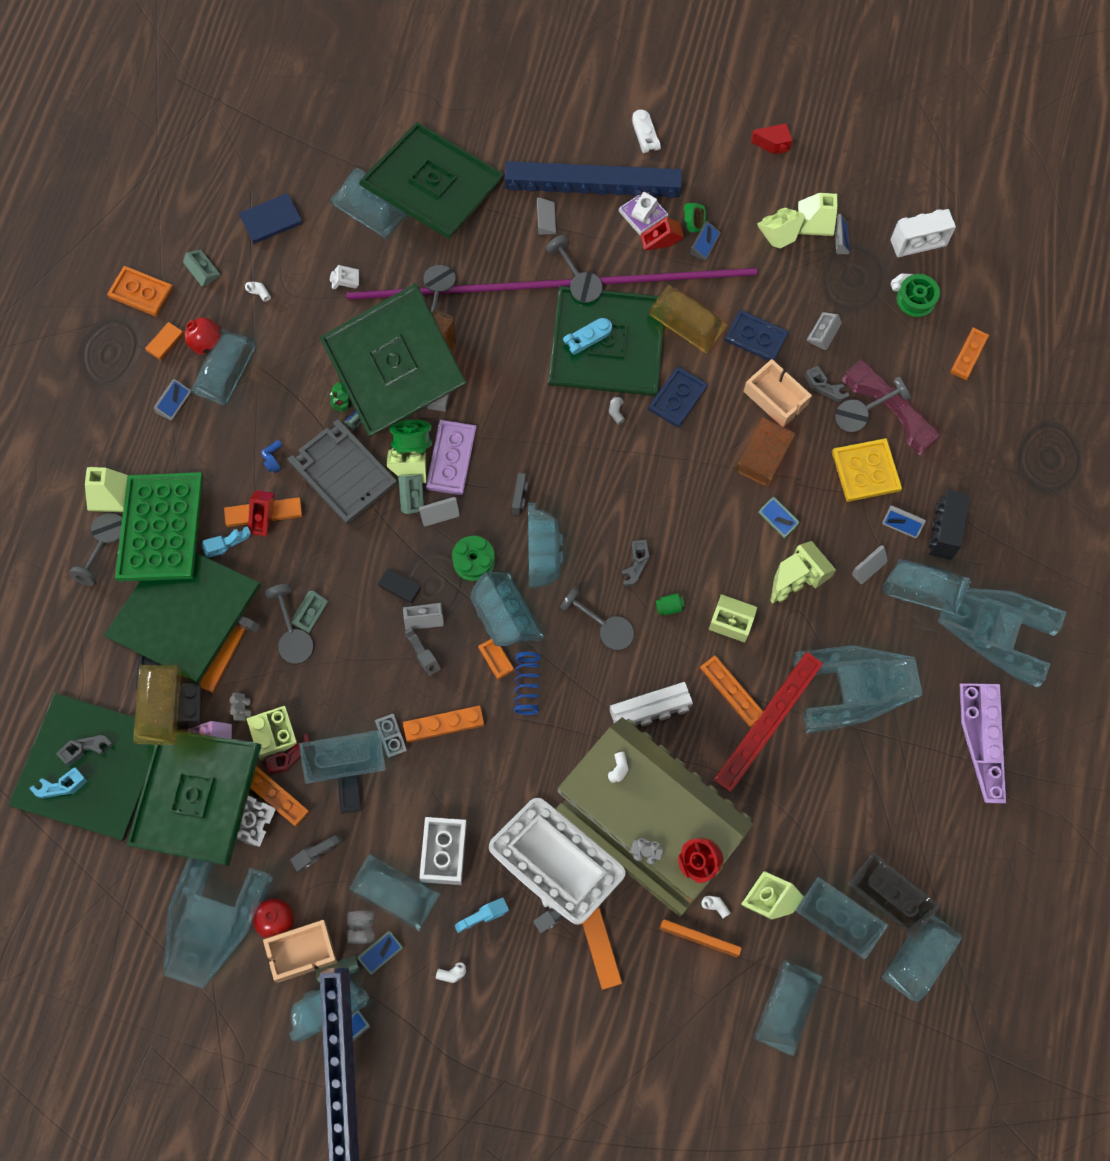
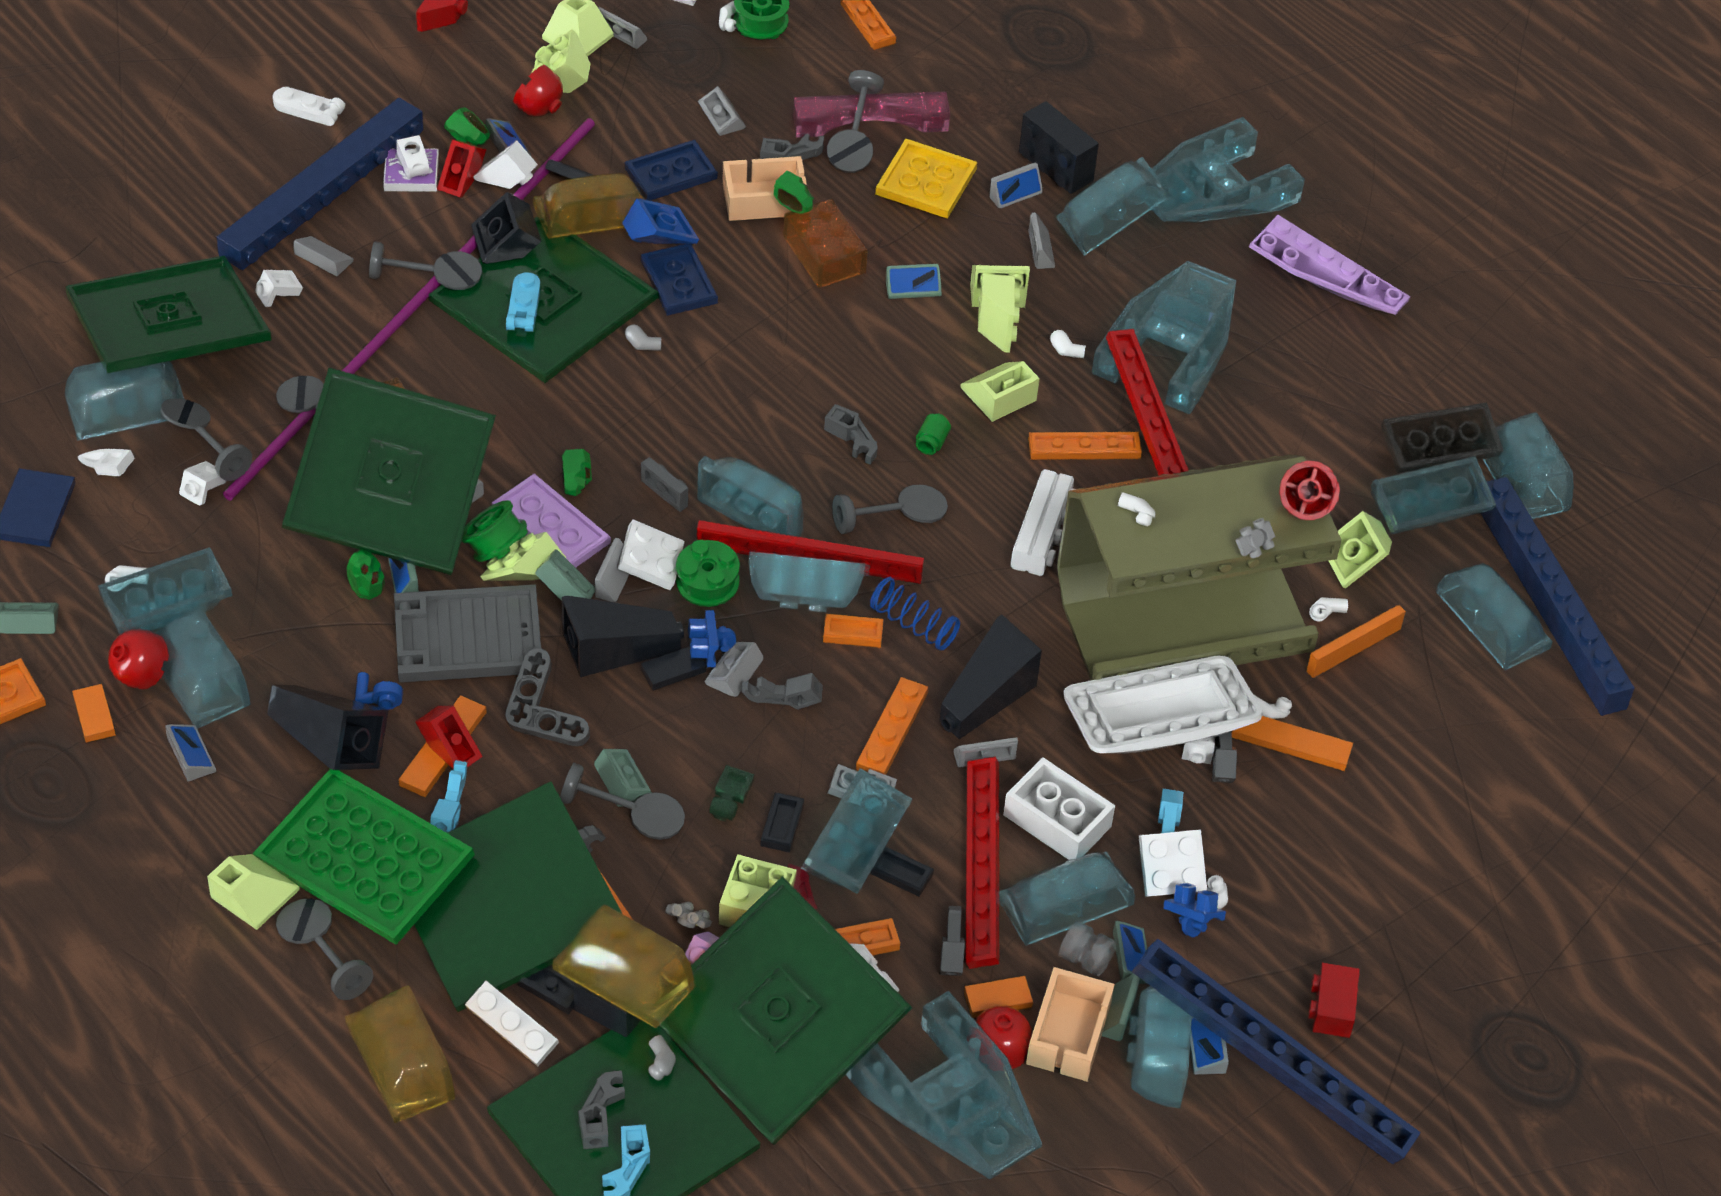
camera: 55 degrees left, 20 degrees down
none -> white plate [78,449,135,476]
none -> clear light blue windscreen [98,547,232,635]
none -> dark grey piece [160,398,253,481]
none -> white bracket [255,270,303,307]
none -> black slope [267,685,389,770]
none -> clear yellow windscreen [345,985,455,1123]
none -> white plate [465,981,559,1066]
none -> black slope [471,192,541,264]
none -> white slope [473,141,538,189]
none -> dark grey beam [505,648,590,747]
none -> red cylinder [513,65,563,117]
none -> black tile [545,159,603,188]
none -> green rock [562,449,592,496]
none -> black slope [562,596,684,677]
none -> white plate [618,519,684,590]
none -> blue slope [622,198,699,244]
none -> light grey arm [648,1035,676,1080]
none -> blue hips [688,610,736,667]
none -> red tile [697,520,924,584]
none -> clear green plate [709,765,754,822]
none -> black tile [760,792,804,853]
none -> green rock [773,171,814,214]
none -> black slope [939,614,1042,739]
none -> light grey slope [953,737,1018,767]
none -> orange tile [964,976,1033,1018]
none -> red plate [966,756,999,969]
none -> white arm [1050,330,1086,359]
none -> white plate [1139,830,1207,897]
none -> blue hips [1164,883,1226,937]
none -> white arm [1254,695,1292,719]
none -> red brick [1308,963,1360,1038]
none -> dark blue brick [1475,477,1635,716]

